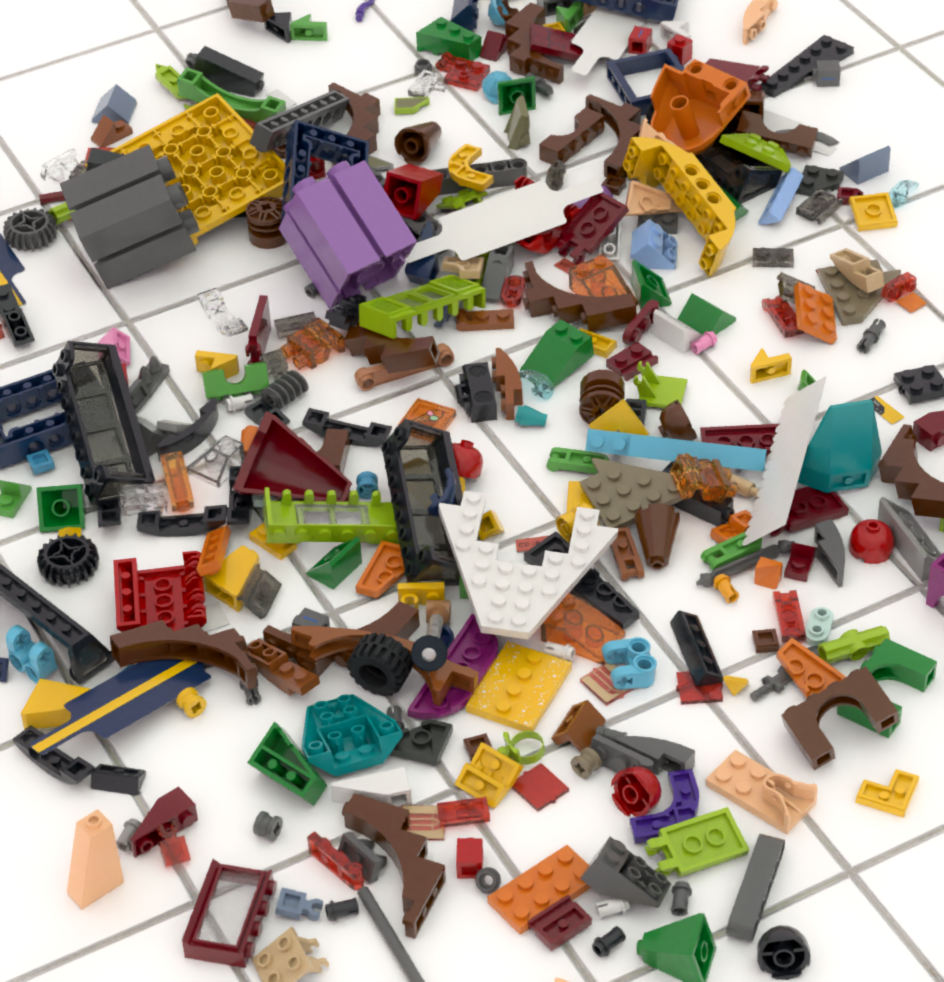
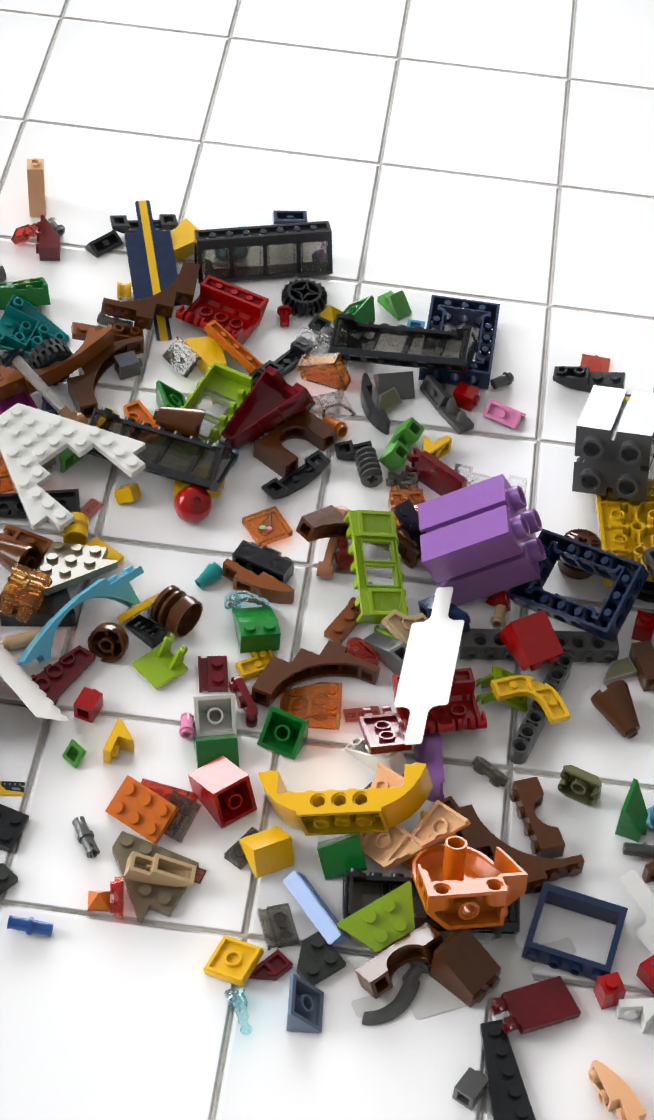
camera: 120 degrees right, 5 degrees up
white pin [225,393,253,413] -> none
dark blue piece [428,468,456,517] -> none
bright green plate [546,447,609,474] -> none
light blue slope [630,219,678,270] -> none
none -> red brick [73,687,103,723]
none -> reddish brown cone [153,406,206,438]
none -> red slope [188,756,257,828]
none -> yellow slope [238,826,295,879]
none -> red piece [277,305,292,327]

